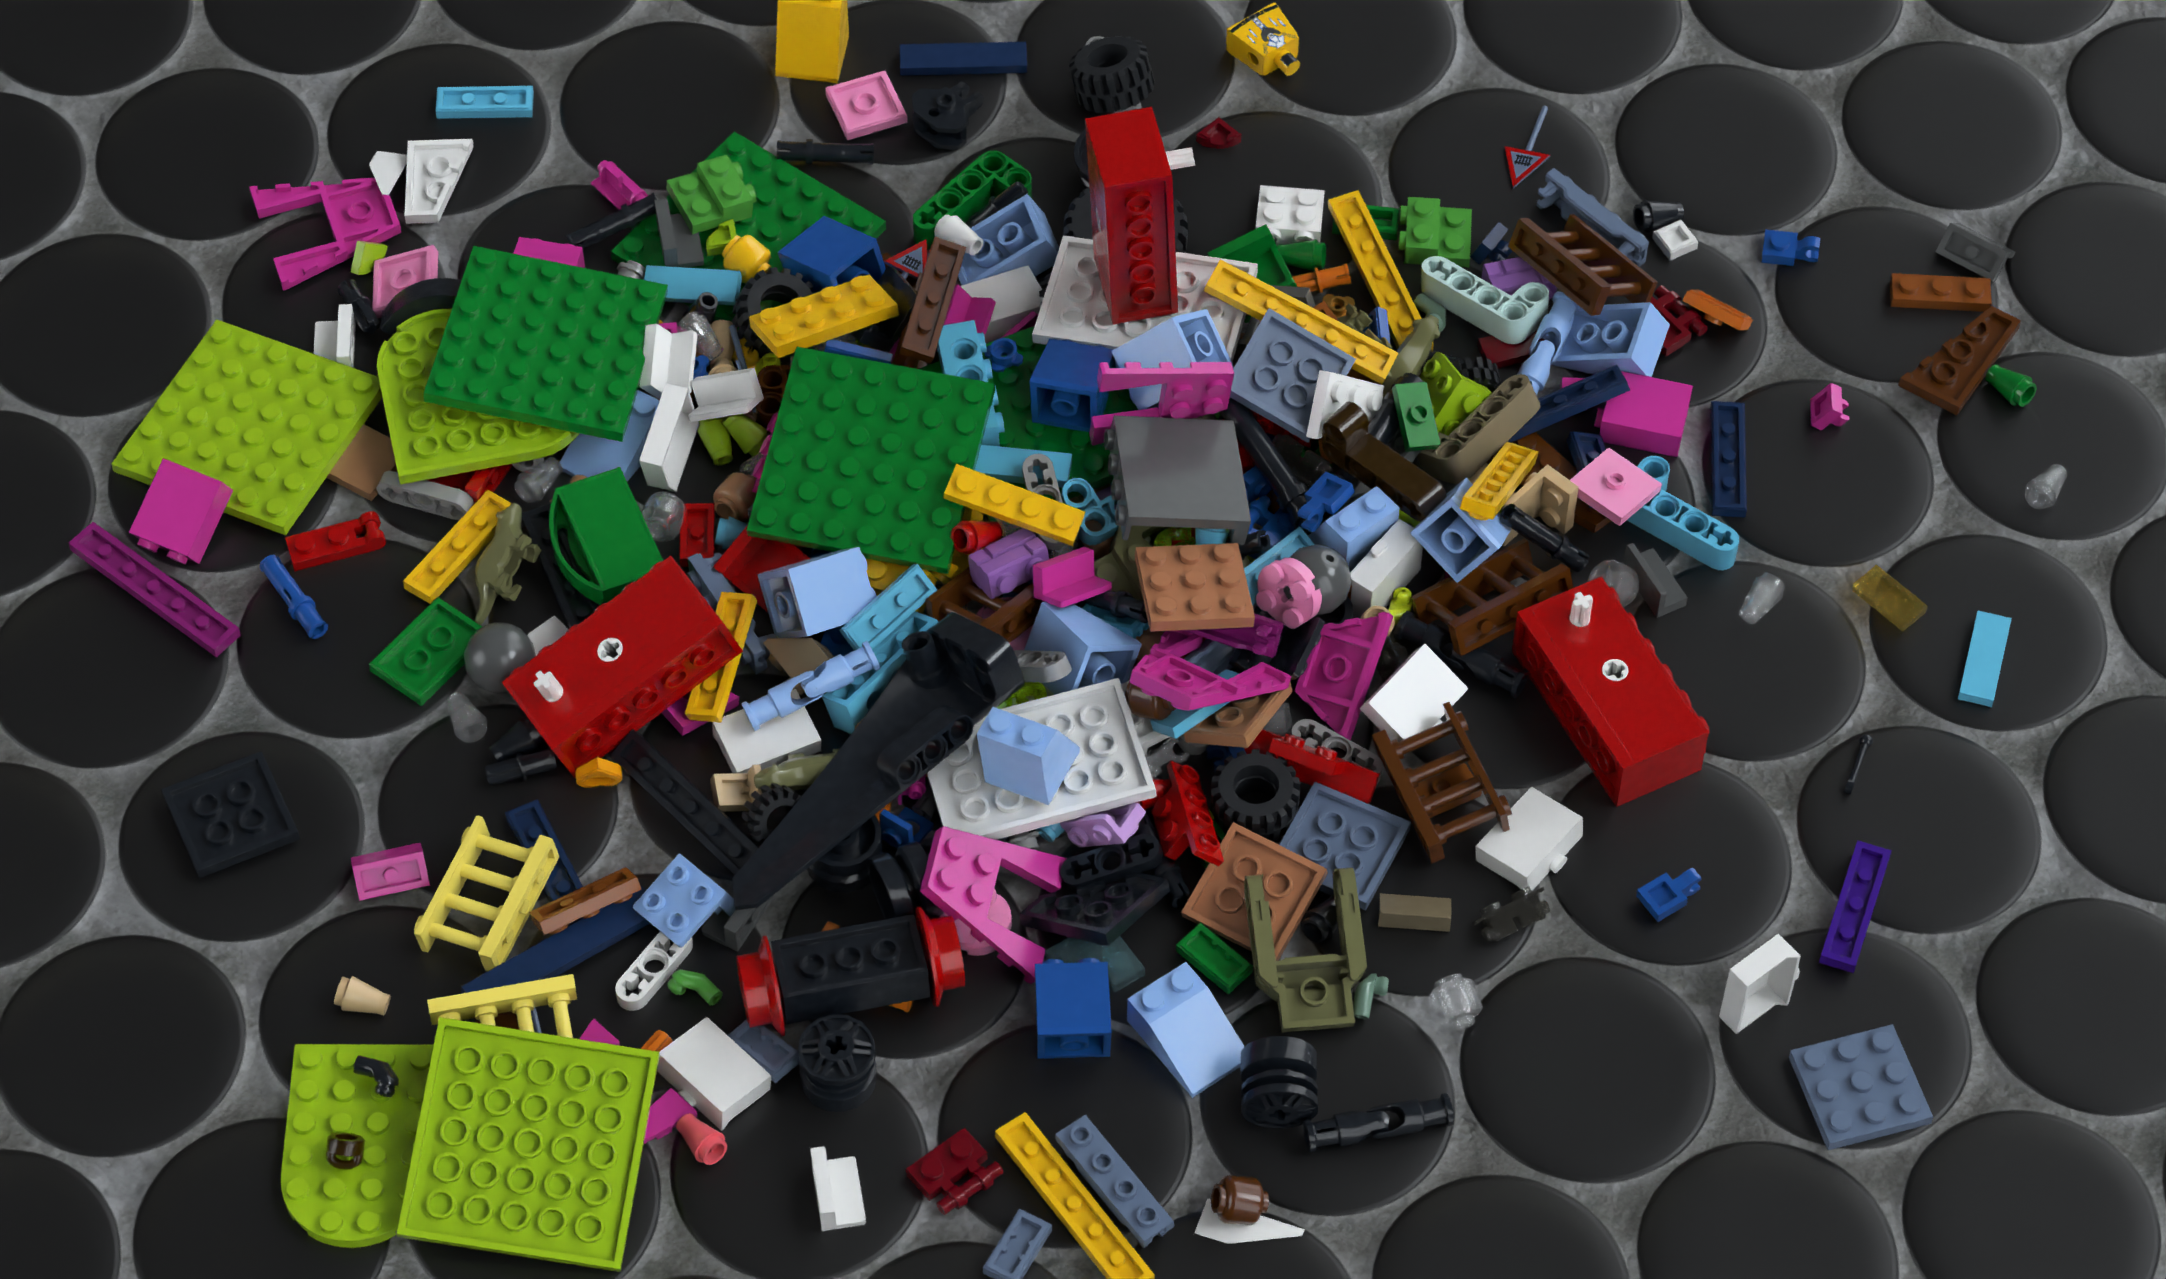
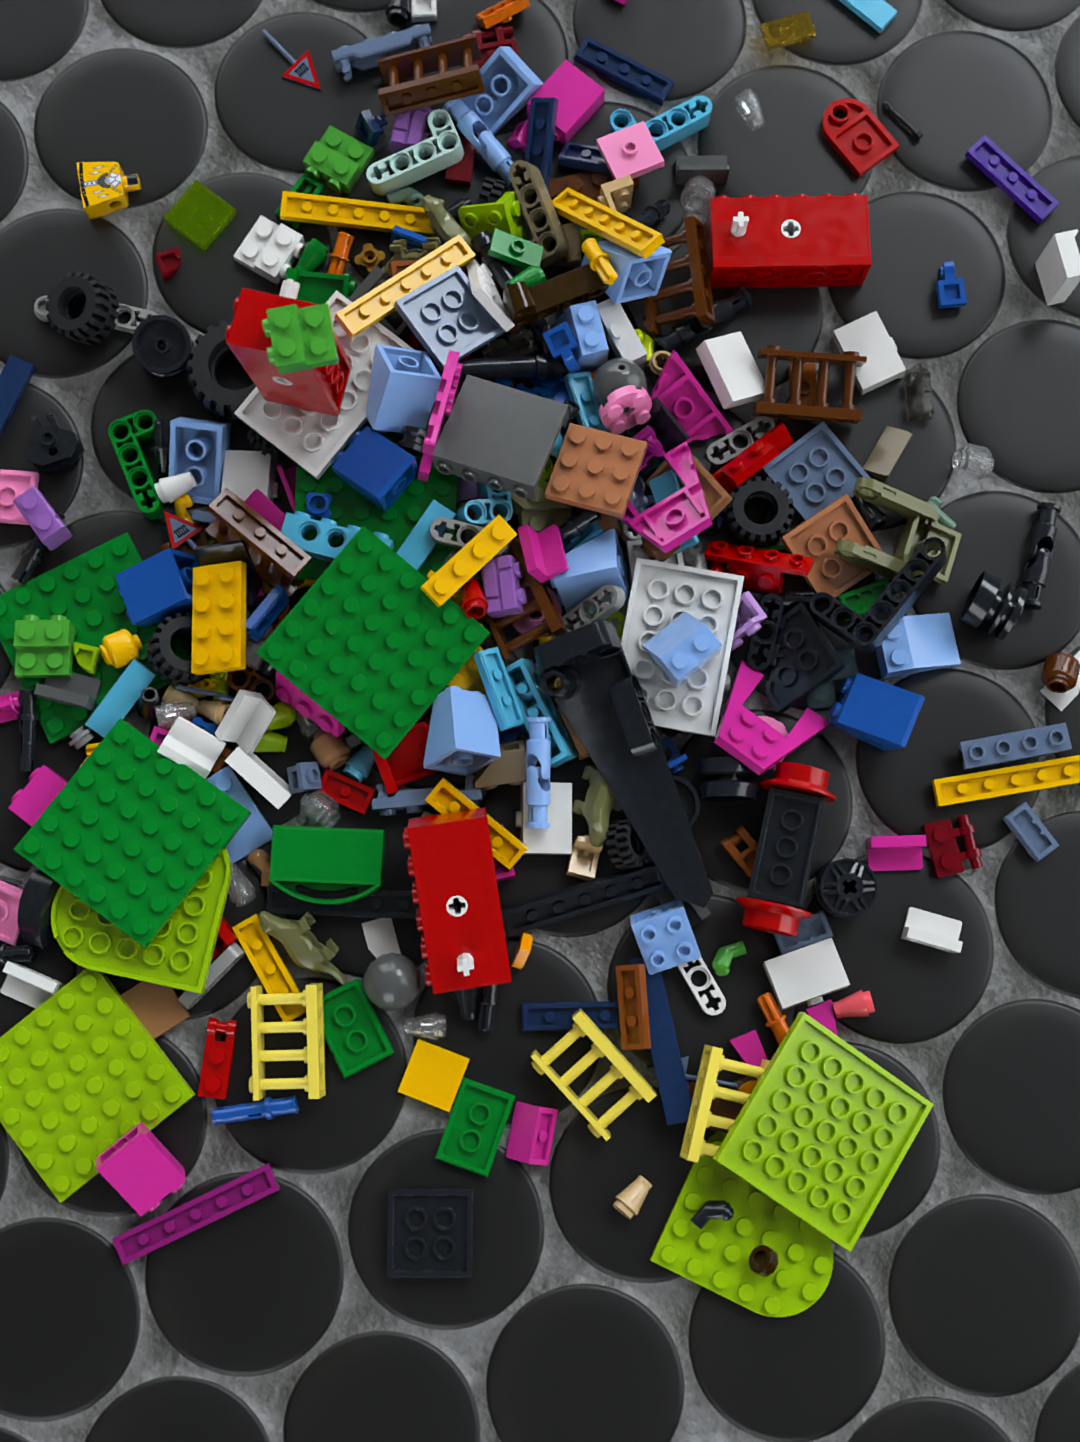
camera: 65 degrees left, 25 degrees up
none -> medium lavender brick [13,486,73,551]
none -> clear neon green tile [163,180,237,251]
none -> light yellow fence [247,983,326,1101]
none -> bright green plate [262,303,339,374]
none -> sand blue bracket [287,762,322,794]
none -> black wheel [397,426,427,456]
none -> yellow tile [398,1039,470,1112]
none -> green tile [435,1077,516,1177]
none -> green cone [505,266,546,288]
none -> yellow axle [581,238,618,286]
none -> black beam [809,537,947,653]
none -> red tile [821,98,900,178]
none -> dark pink panel [866,835,927,871]

